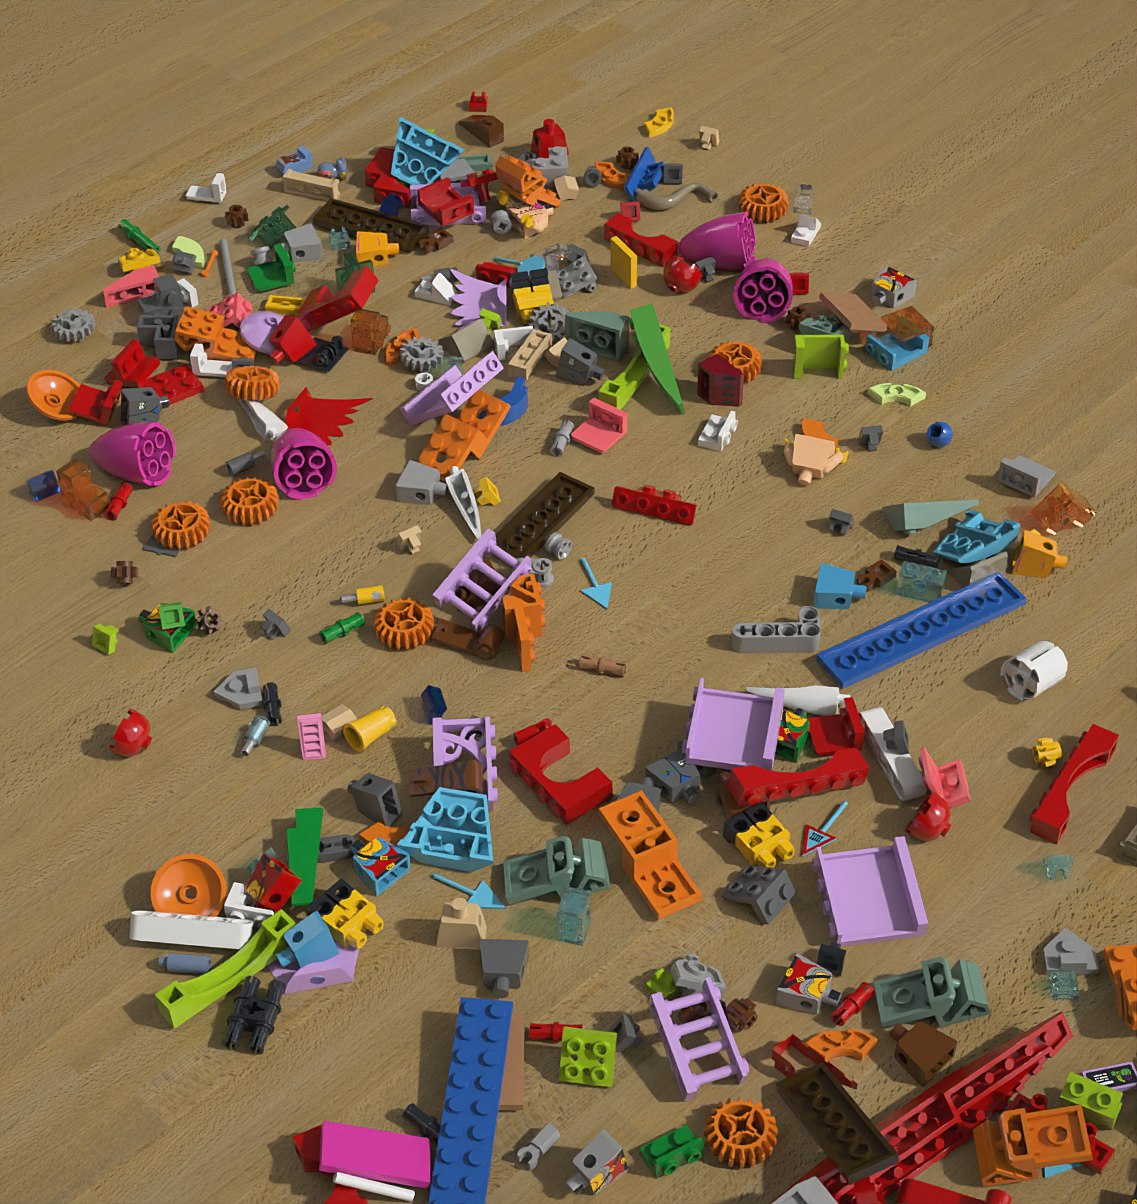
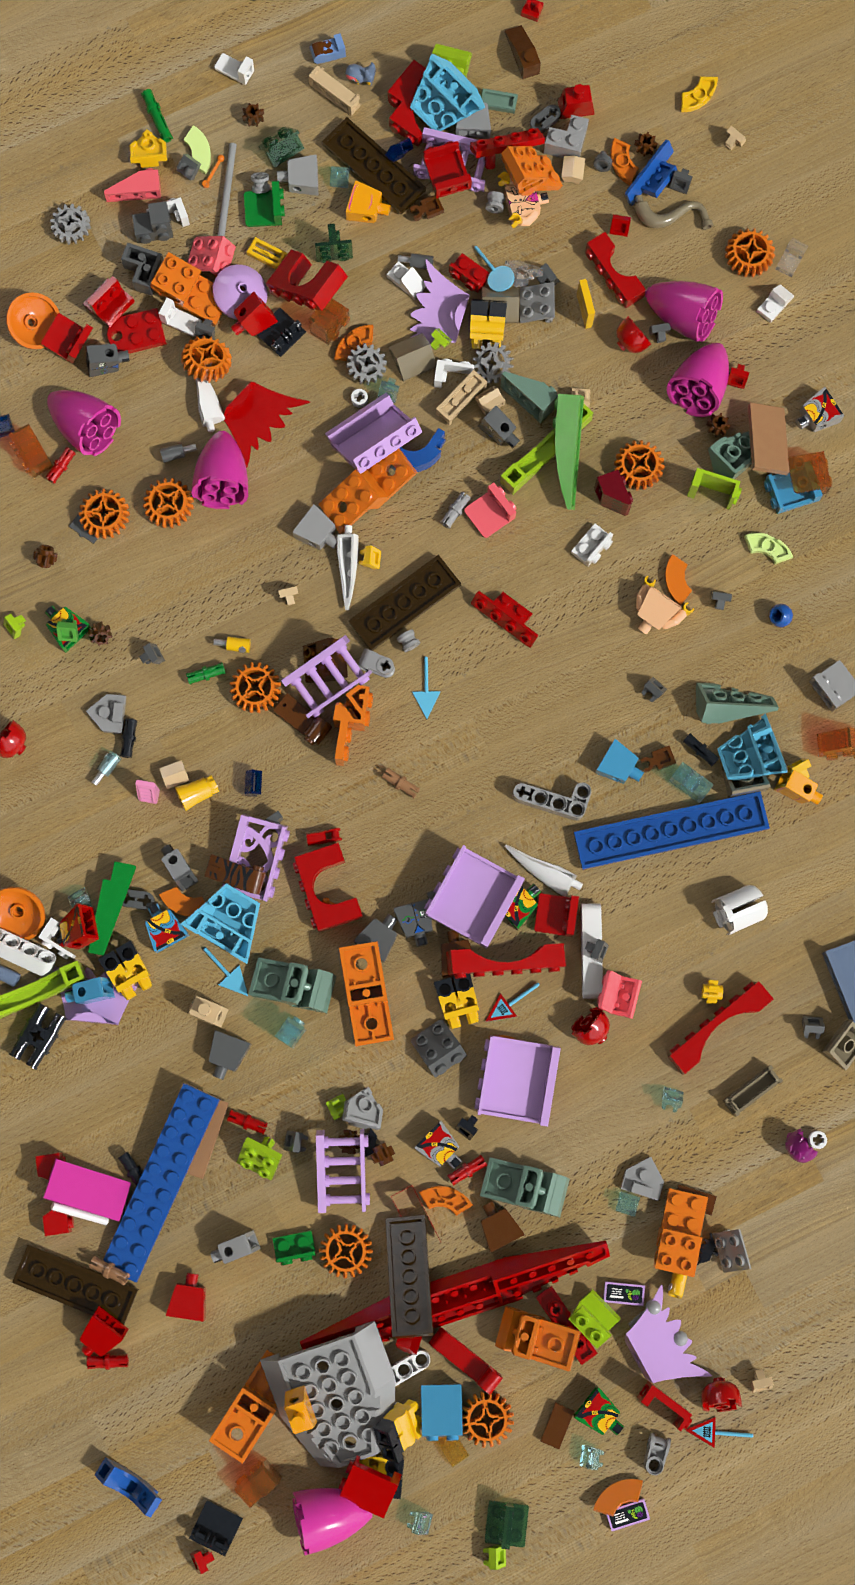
camera: 15 degrees right, 35 degrees up
light grey bar [517,1123,560,1170] -> none

